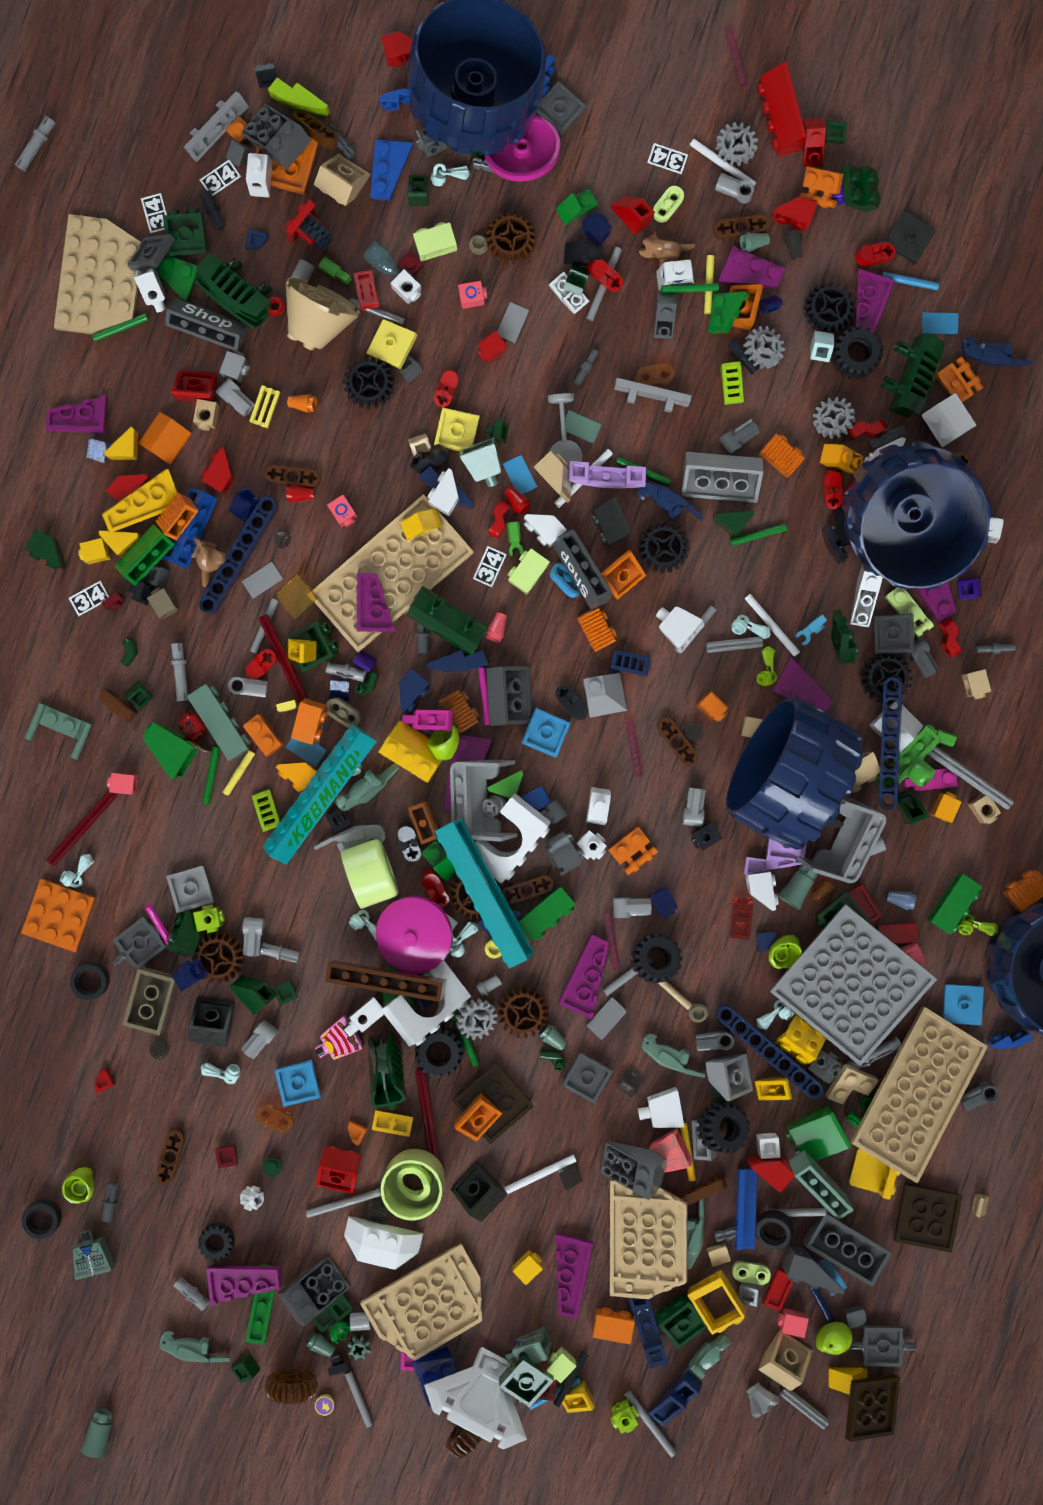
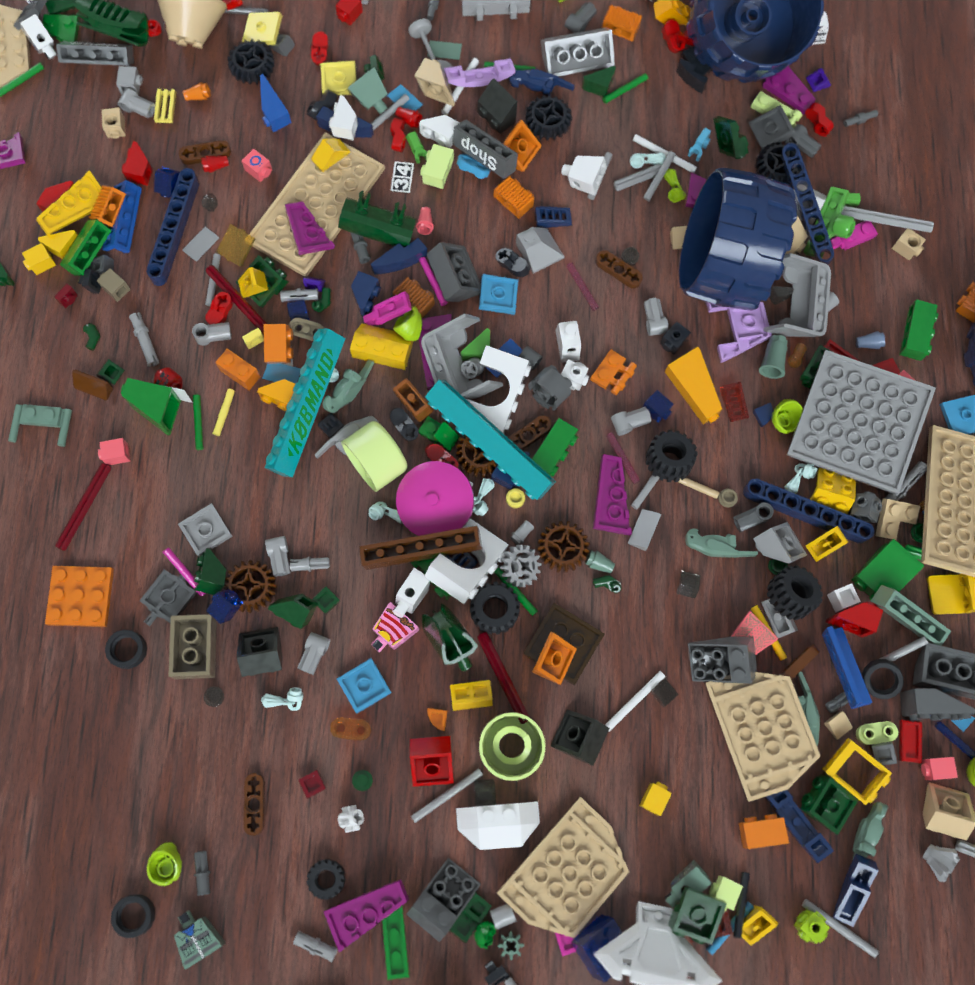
camera: 20 degrees left, 15 degrees down
light aqua piece [60,854,95,888] -> none
white sticker [69,581,109,616] -> none
clear blue slope [86,437,111,464] -> none
red tile [95,1068,115,1094] -> none
yellow slope [104,427,138,460] -> none
orange slope [138,412,192,465] -> none
red slope [171,370,217,402] -> none
sand green brick [187,684,251,761] -> none
medium nougat animal [191,536,226,587] -> none
lime brick [193,904,225,933] -> none
lime slope [252,789,281,832] -> none
sand green cone [305,1331,335,1358] -> none
tan slope [408,433,431,457] -> none
magenta wing [555,1232,594,1319] -> none
dark grey plate [561,1051,614,1104] -> none
white torso [638,1087,684,1128] -> none
orange brick [696,691,728,722] -> none
white slope [745,871,778,911] -> none
white slope [850,563,883,628] -> none
dark green slope [897,789,929,825] -> none
light orange brick [930,792,962,823] -> none
lime piece [958,914,998,936] -> none
tan brick [962,669,991,699] -> none
none -> blue slope [260,74,291,132]
none -> light grey bar [371,94,409,131]
none -> light grey bar [643,151,676,201]
none -> light orange slope [665,347,722,425]

